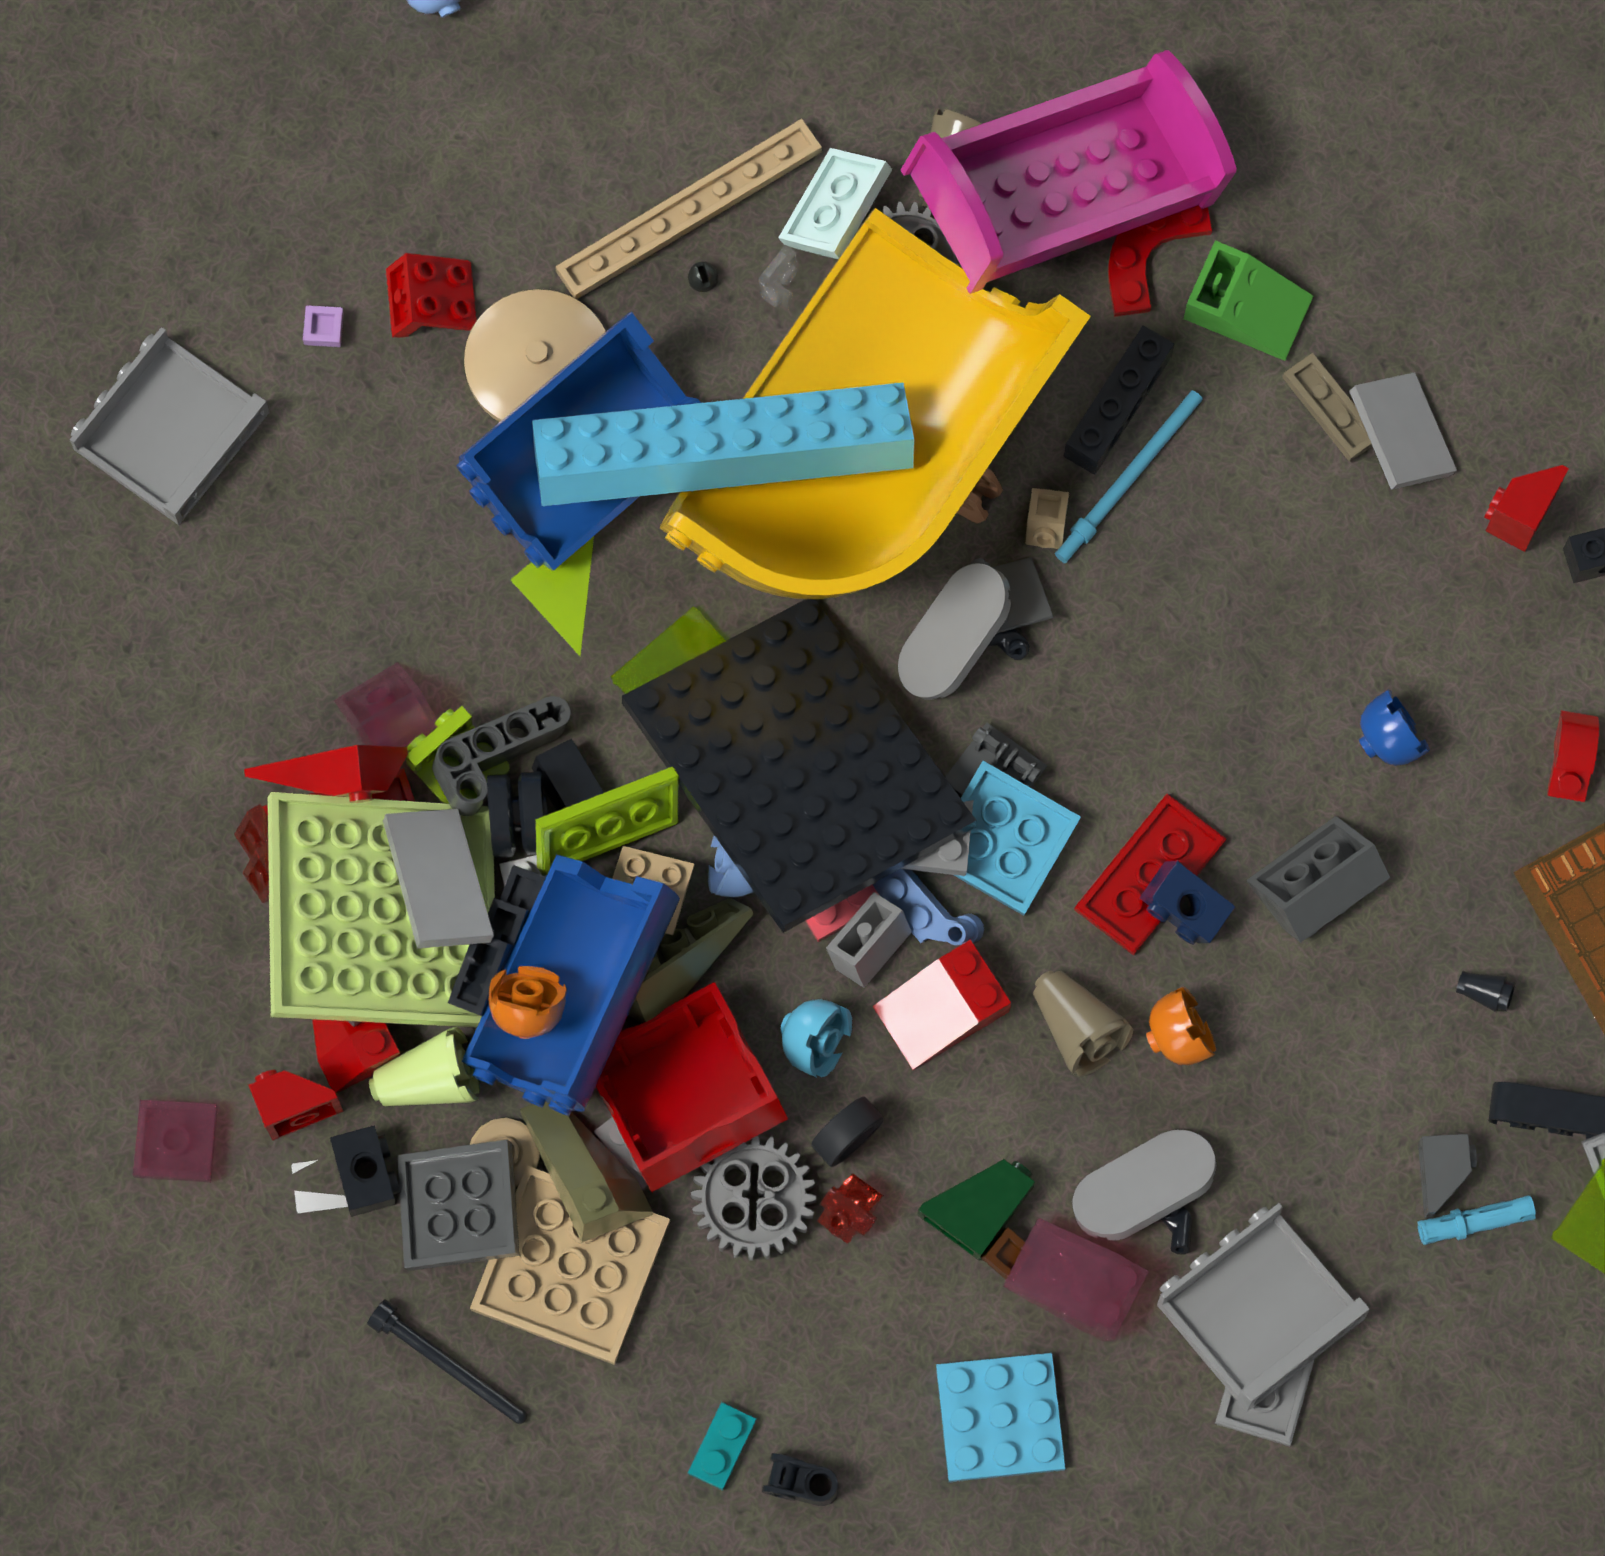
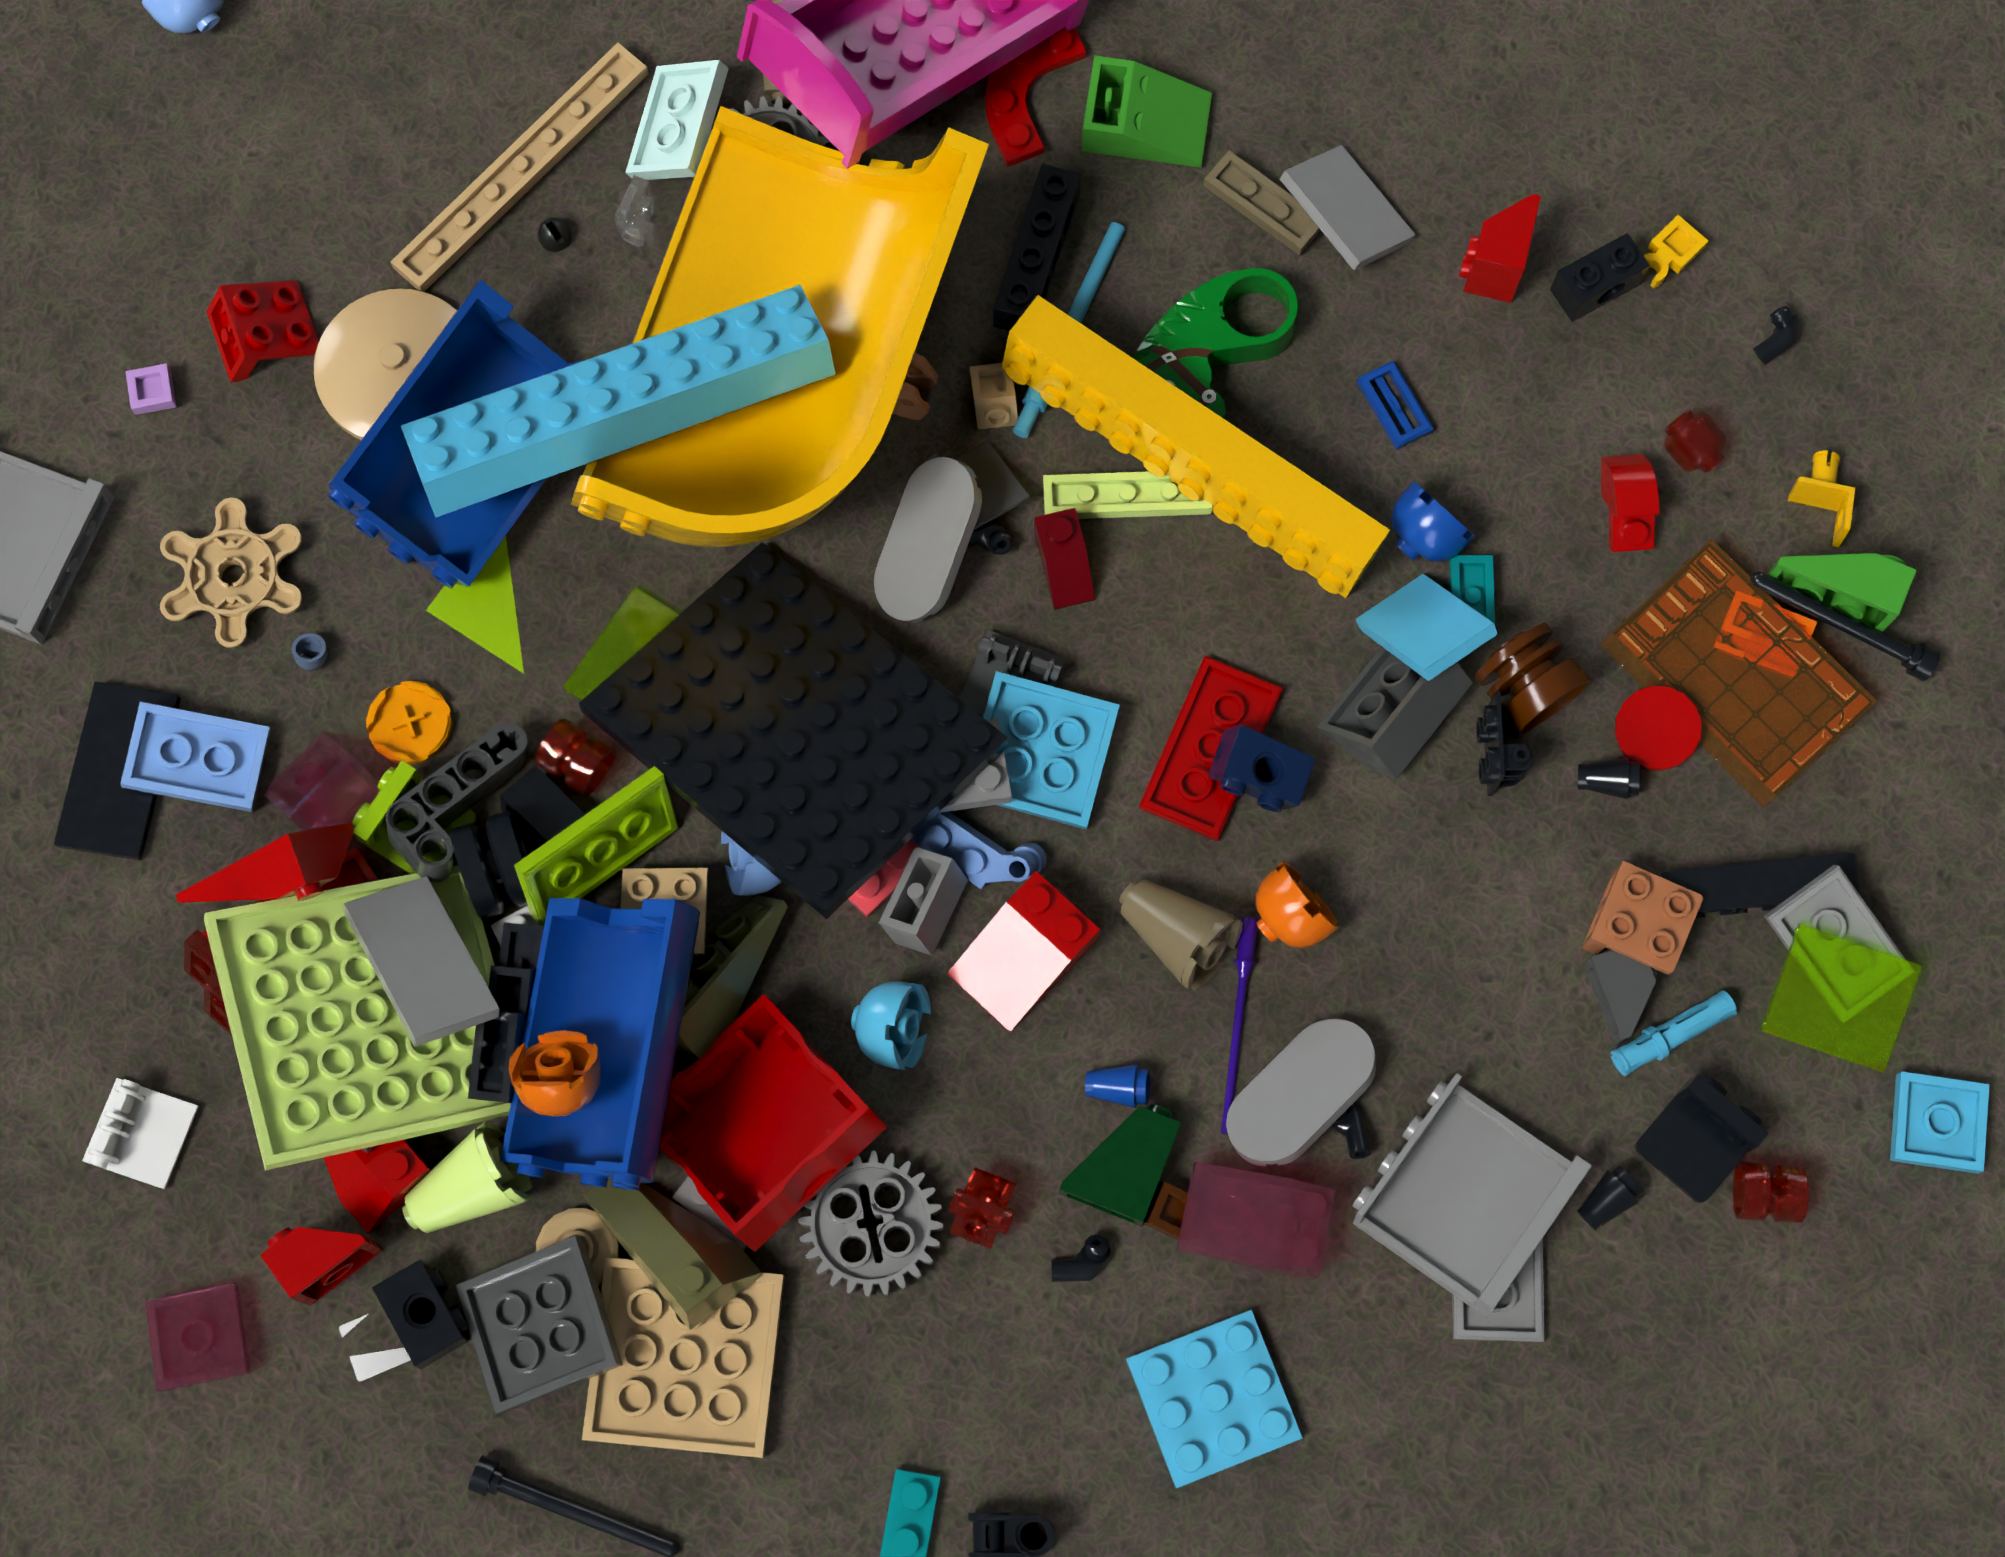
camera: 15 degrees left, 0 degrees up
black tyre [811,1096,884,1167] -> none
none -> black tile [54,682,181,861]
none -> white hinge [82,1078,199,1190]
none -> light blue plate [120,702,271,812]
none -> tan plate [160,497,302,648]
none -> sand blue hinge [291,633,328,671]
none -> light orange tile [366,681,453,765]
none -> clear red wheel [534,718,616,796]
none -> yellow brick [1001,295,1390,598]
none -> dark red slope [1034,508,1095,610]
none -> yellowish green plate [1043,471,1212,519]
none -> black arm [1051,1234,1111,1282]
none -> blue cone [1085,1065,1150,1109]
none -> green animal [1133,268,1298,420]
none -> dark purple piece [1221,917,1259,1134]
none -> blue tile [1356,360,1434,451]
none -> medium azure tile [1356,574,1497,681]
none -> teal plate [1449,555,1495,641]
none -> reddish brown wheel [1474,622,1592,735]
none -> black hinge [1476,691,1533,796]
none -> black cone [1577,1166,1644,1231]
none -> nougat bracket [1581,861,1703,975]
none -> red tile [1614,686,1702,771]
none -> black bracket [1635,1074,1769,1203]
none -> clear red wheel [1733,1161,1809,1223]

